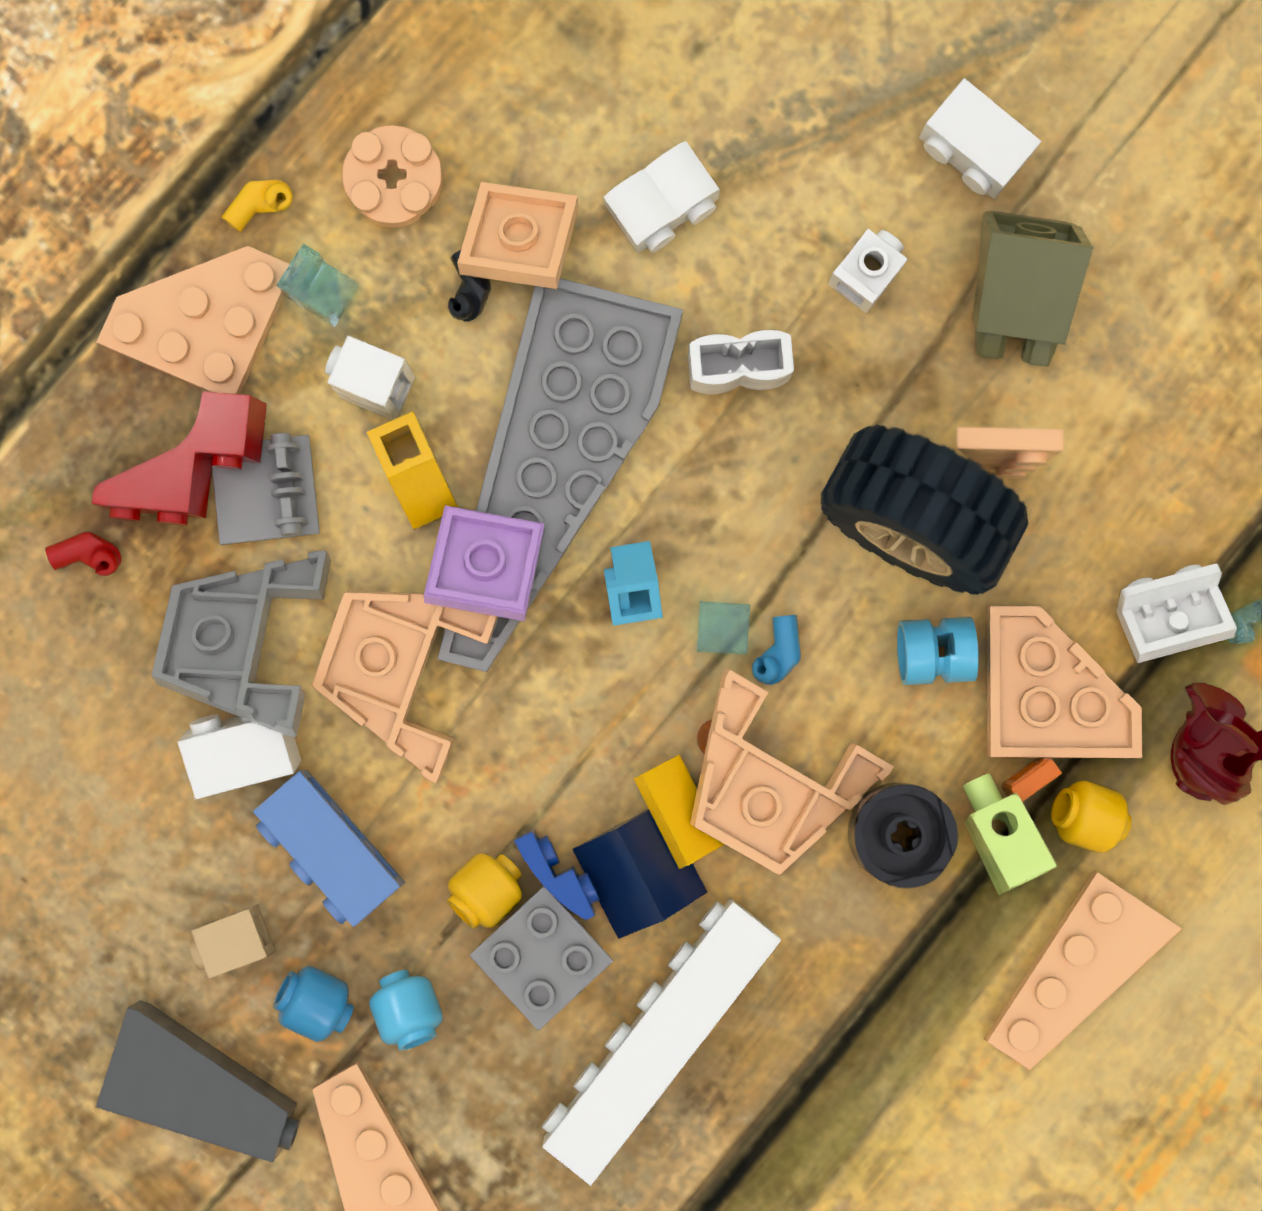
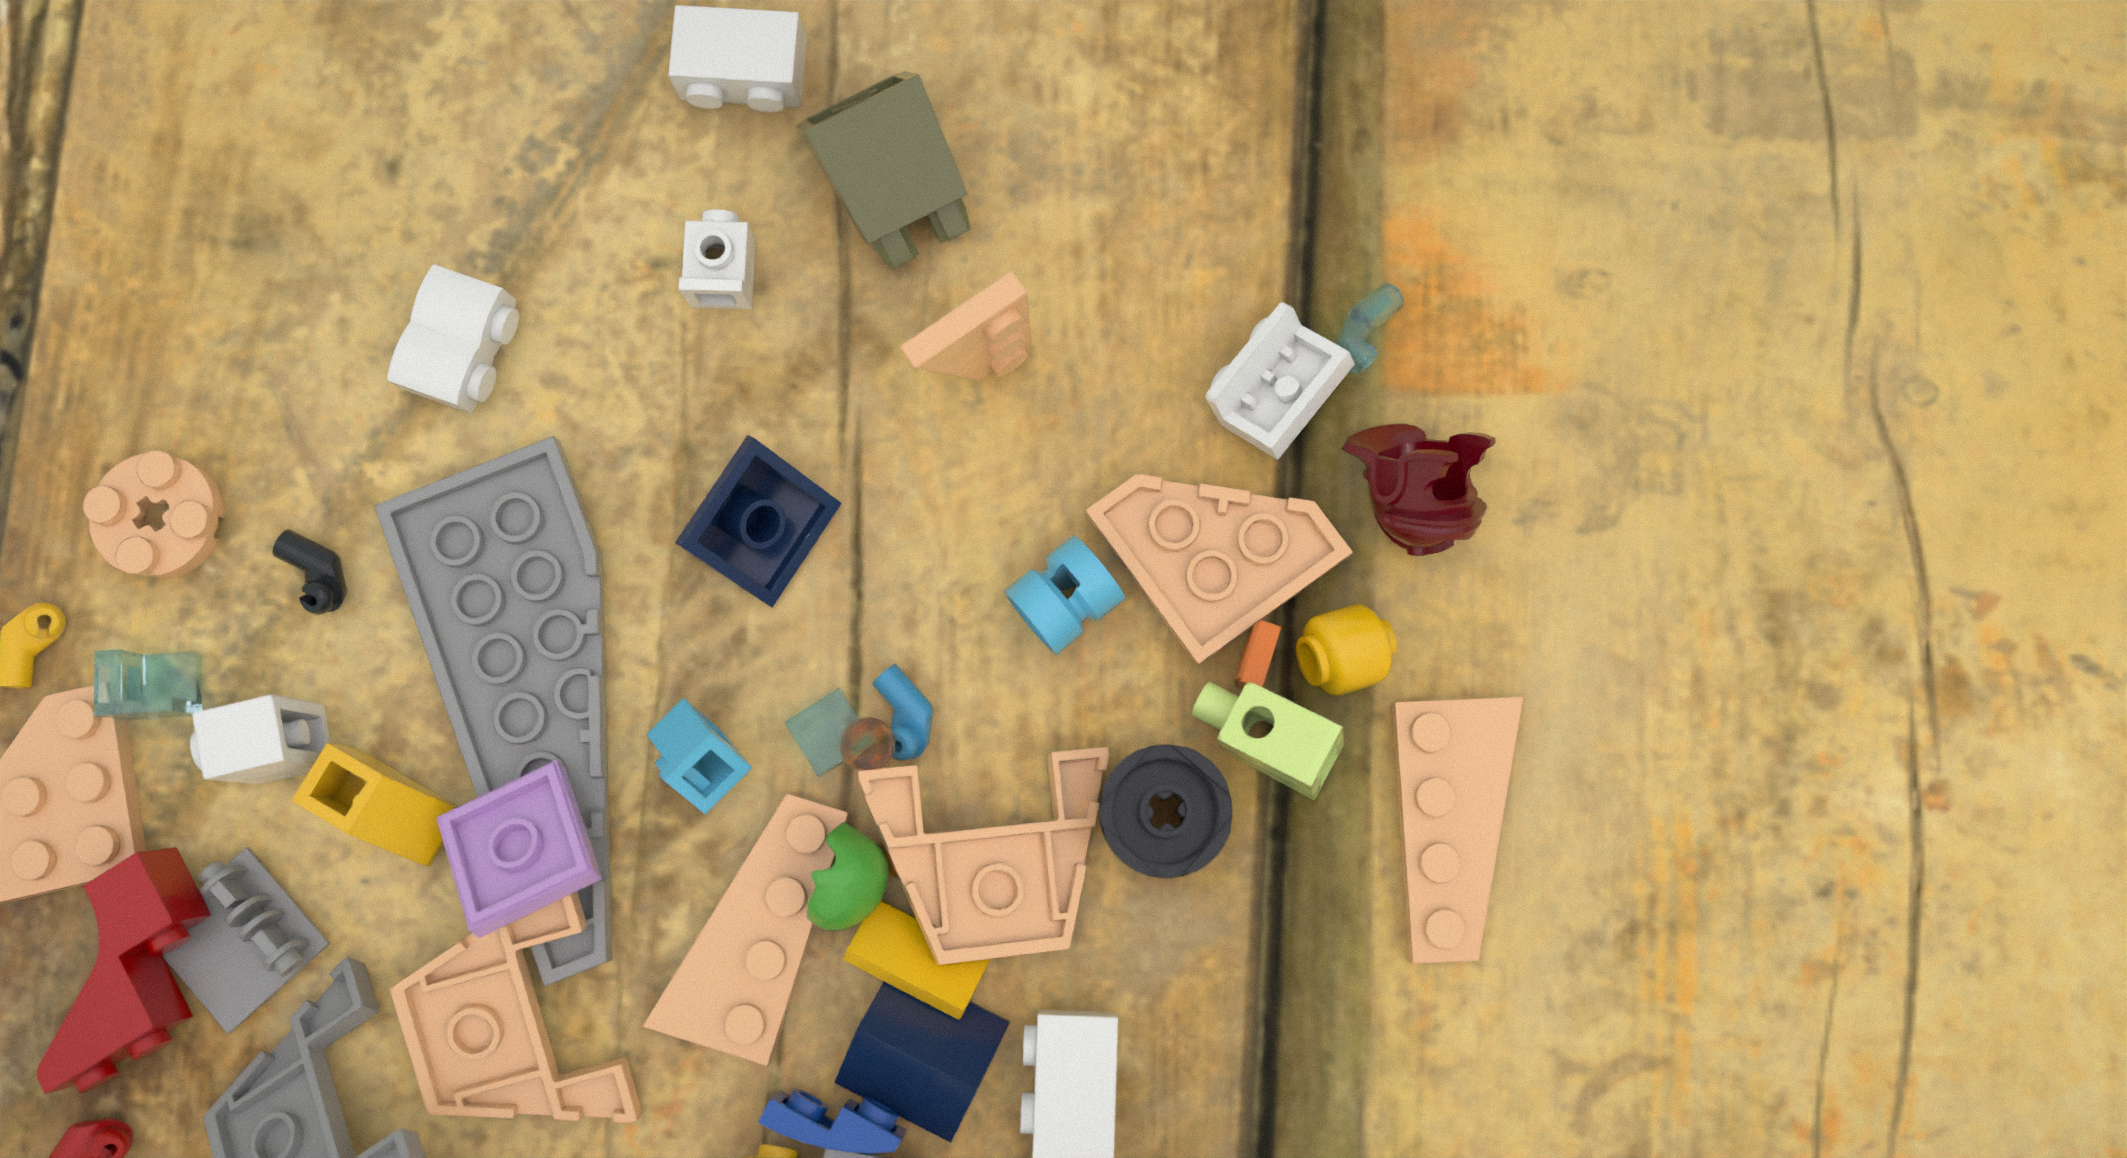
camera: 30 degrees left, 5 degrees down
light nougat plate [457,182,579,289] -> none
white brick [687,330,794,394] -> none
black wheel [821,425,1028,595] -> none
none -> light nougat wing [642,794,851,1066]
none -> dark blue slope [675,435,842,608]
none -> bright green hair [807,823,889,931]
none -> clear orange hinge [840,717,895,771]

